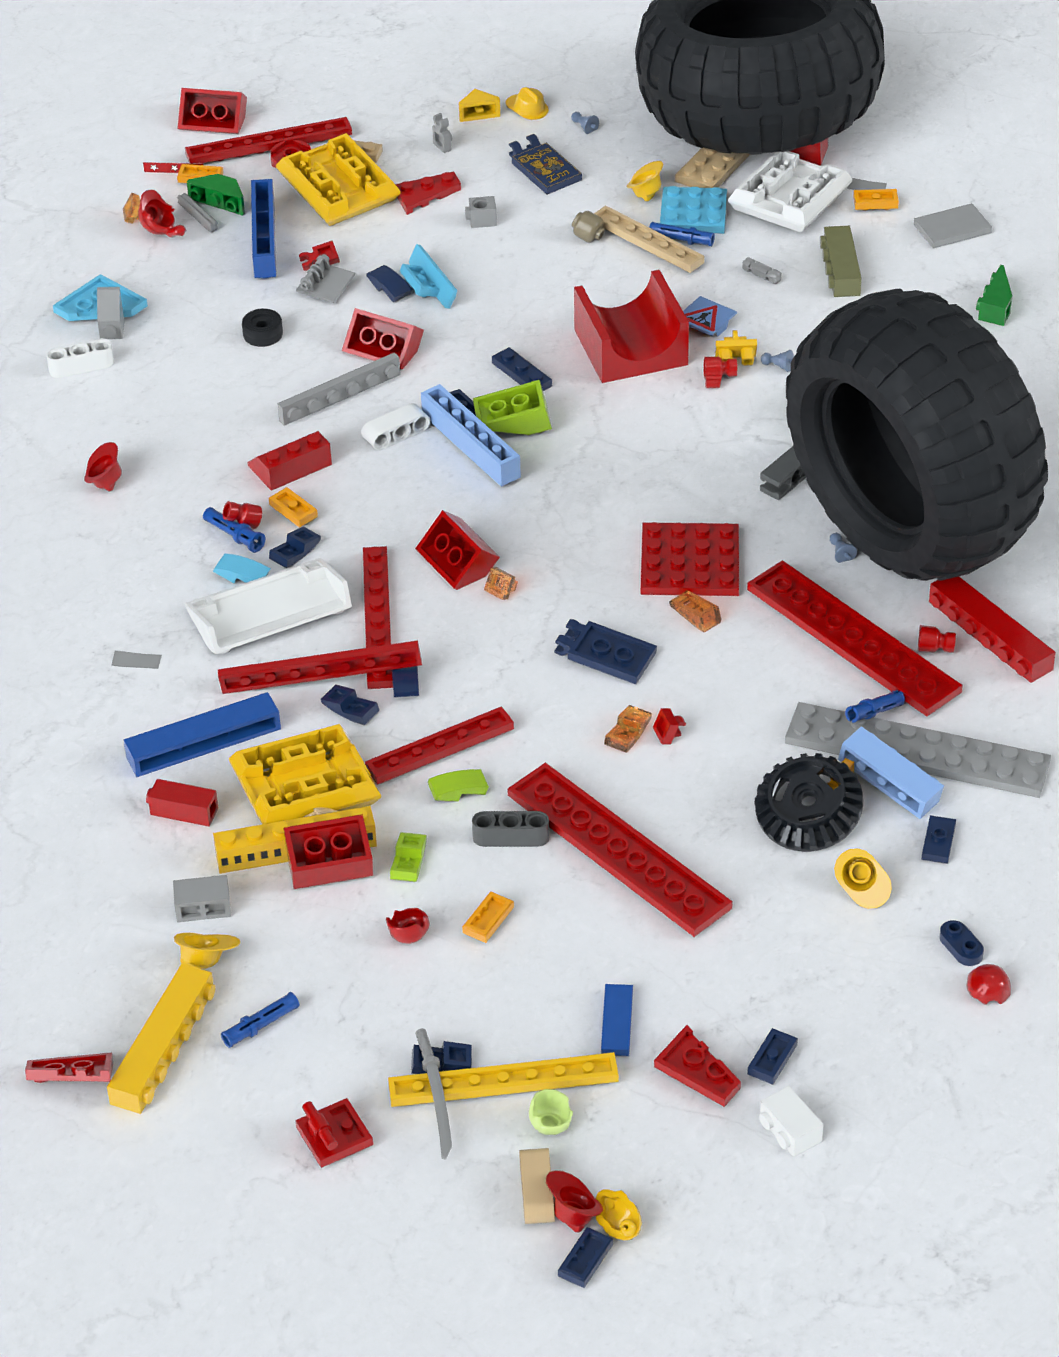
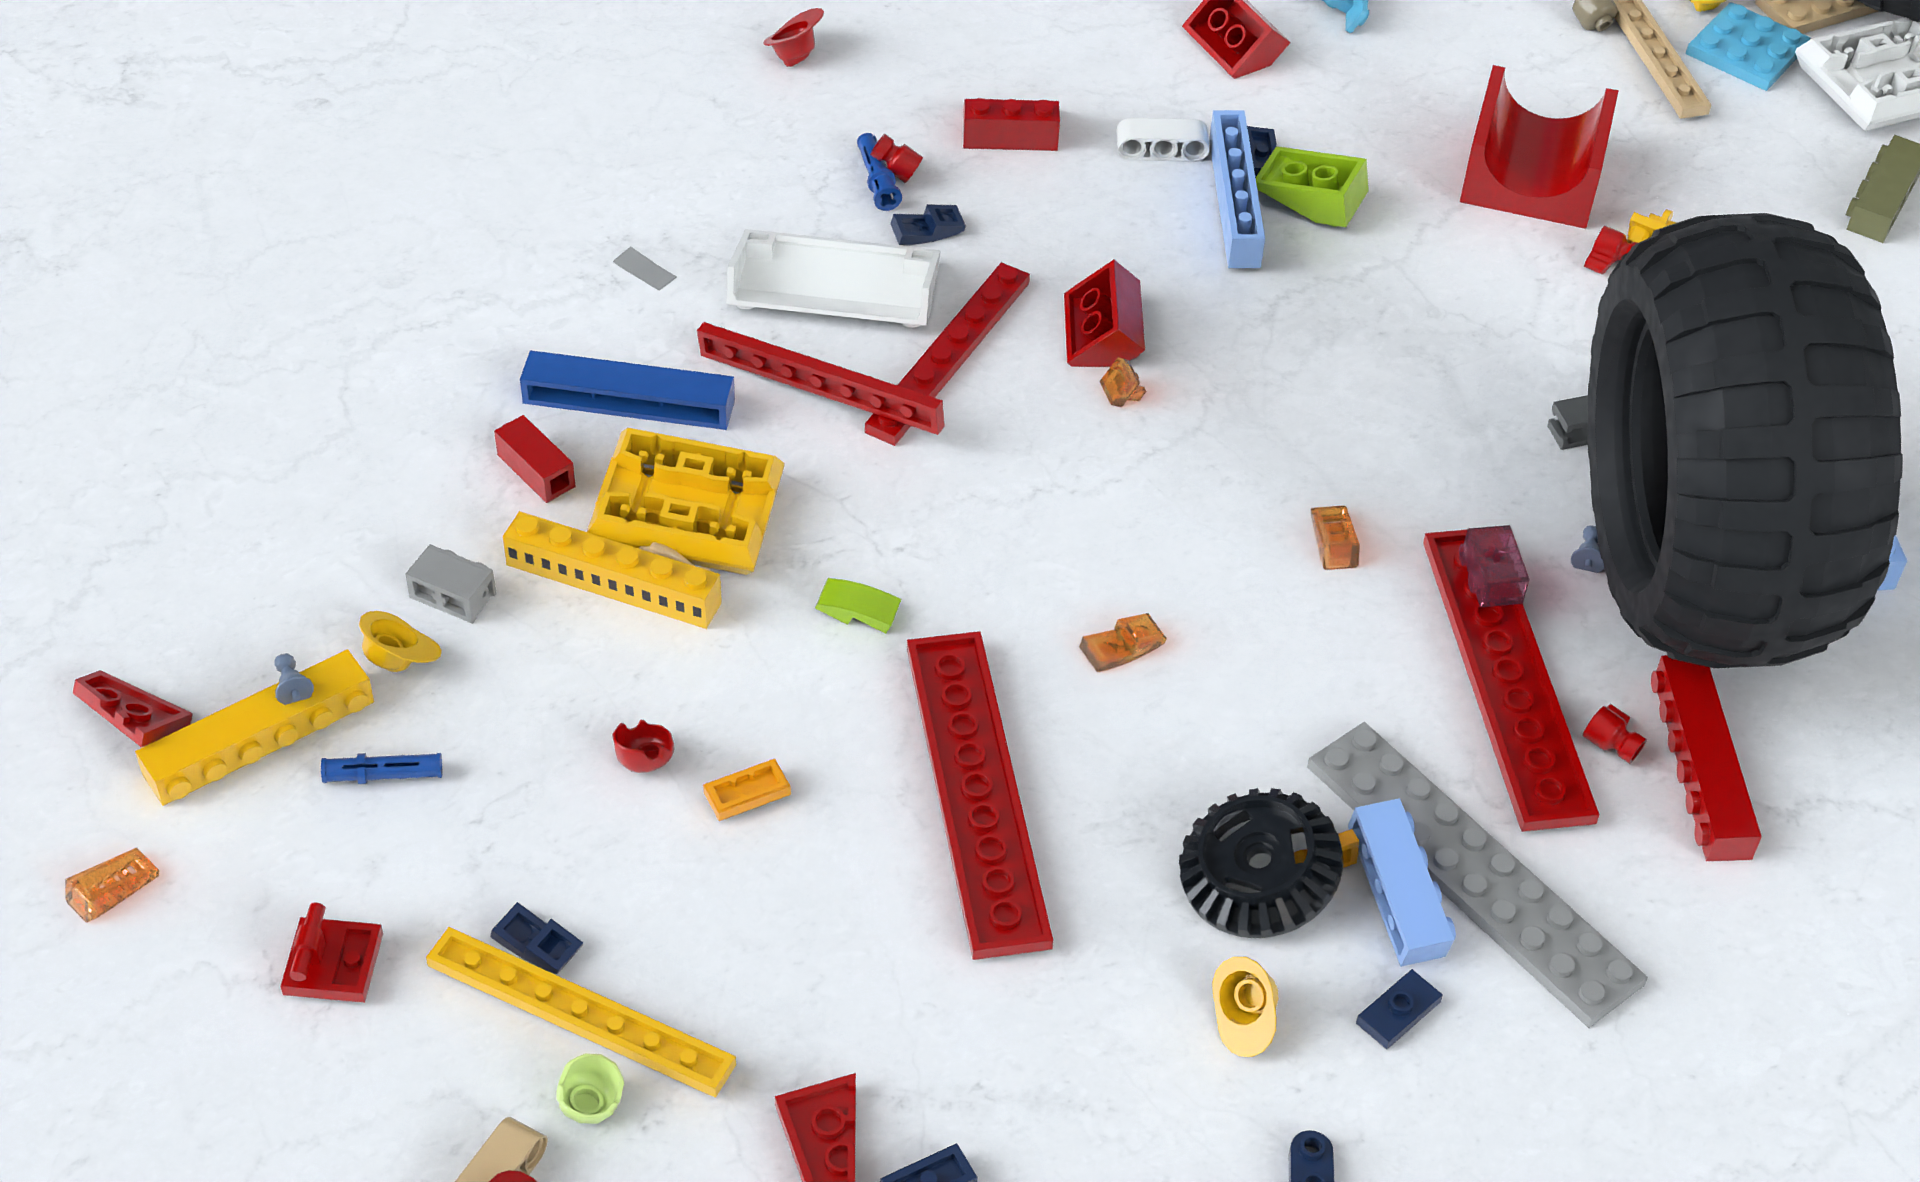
camera: 30 degrees right, 5 degrees up
medium azure slope [213,553,271,583] -> none
light orange plate [269,487,318,528] -> none
light grey plate [277,353,400,426] -> none
red slope [283,814,373,889] -> none
dark blue slope [320,684,379,725] -> none
red plate [365,706,514,785] -> none
lime slope [390,832,427,882] -> none
dark blue slope [392,666,419,697] -> none
light grey sword [415,1028,452,1160] -> none
dark grey beam [472,811,549,847] -> none
dark blue plate [492,347,552,391] -> none
dark blue tile [554,619,657,684] -> none
blue tile [601,984,633,1056] -> none
red plate [641,522,739,596] -> none
blue pin [649,222,715,247] -> none
red tile [653,708,686,744] -> none
medium blue piece [683,296,737,336] -> none
light grey axle [742,257,782,284] -> none
blue pin [845,690,905,723] -> none
none -> clear orange slope [65,847,159,923]
none -> sand blue piece [274,653,314,705]
none -> clear pink brick [1459,525,1530,607]

